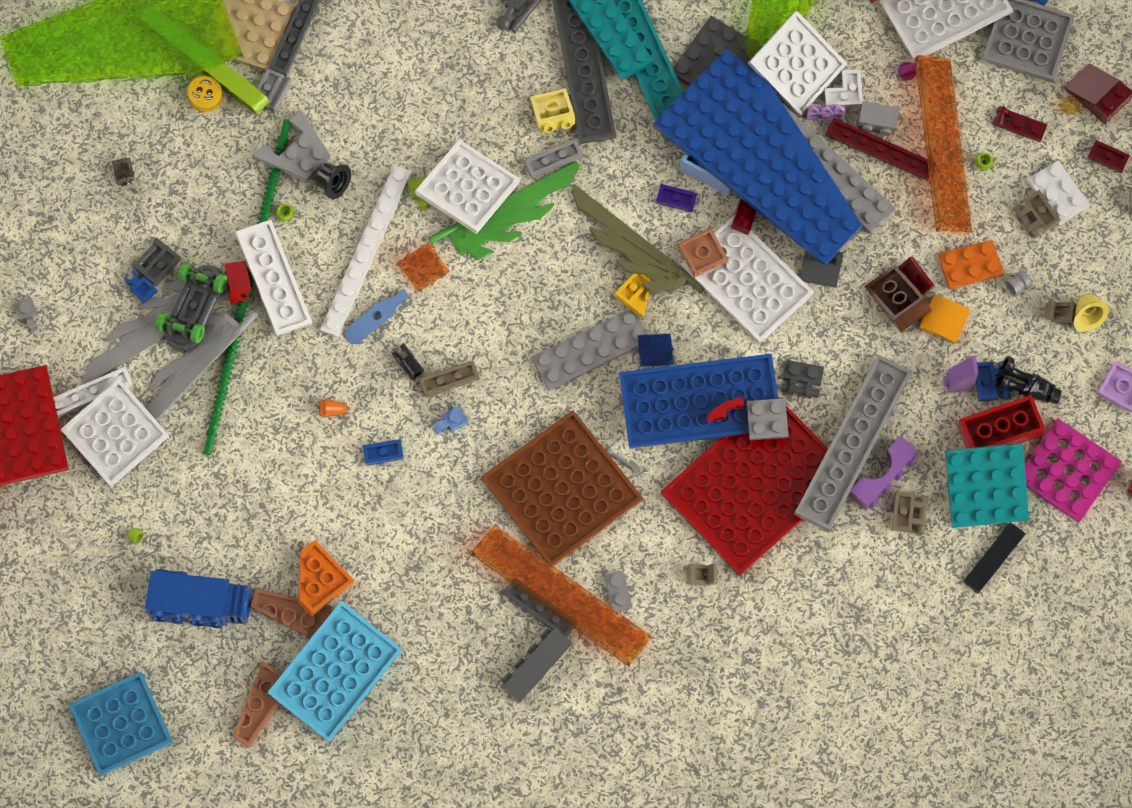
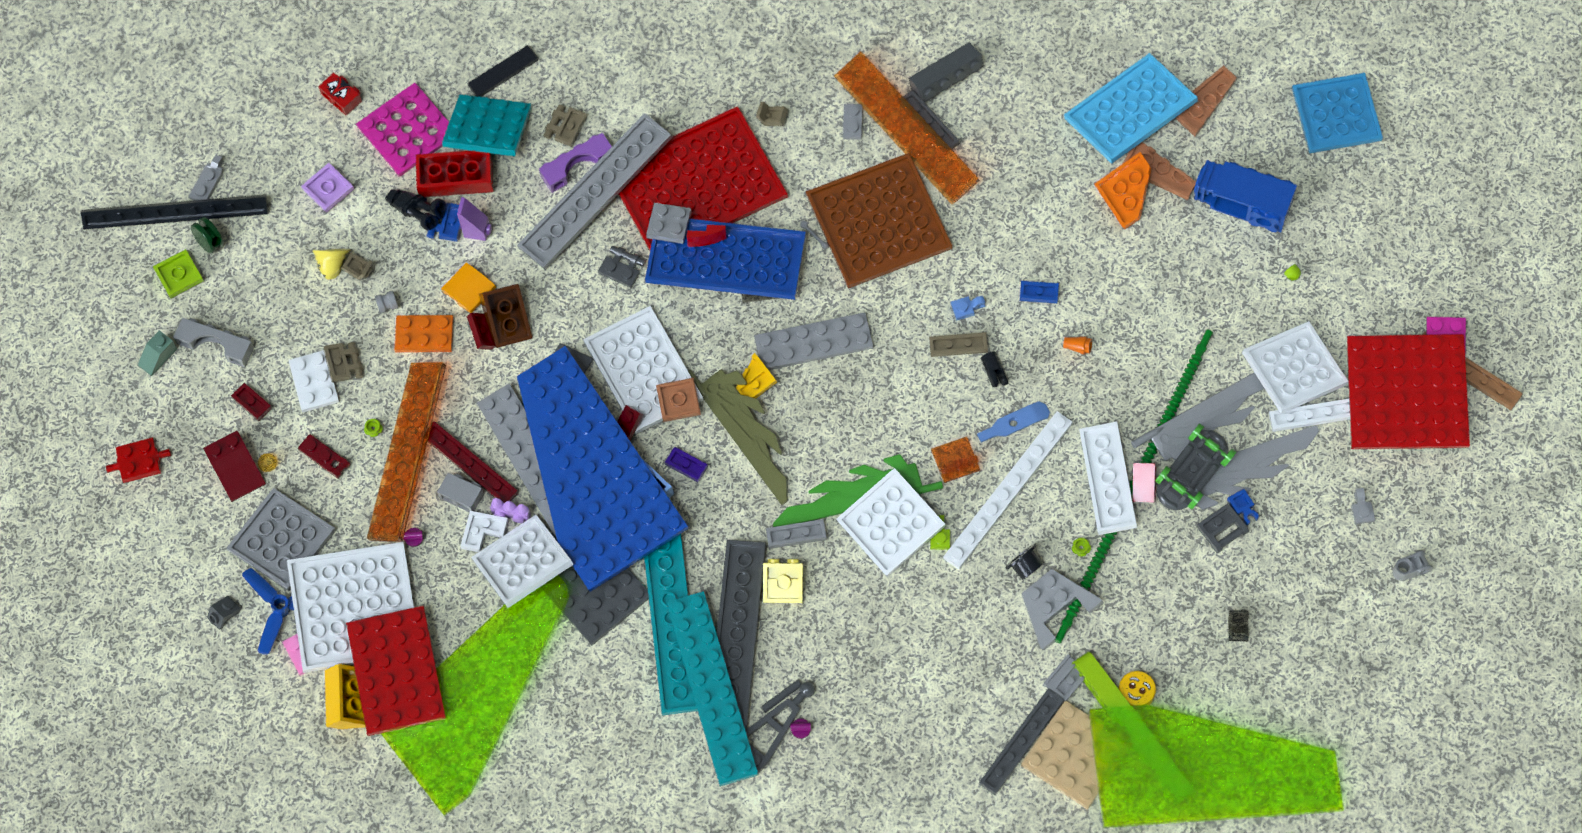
camera: 160 degrees left, 5 degrees down
clear blue piece [637,333,674,367] -> none

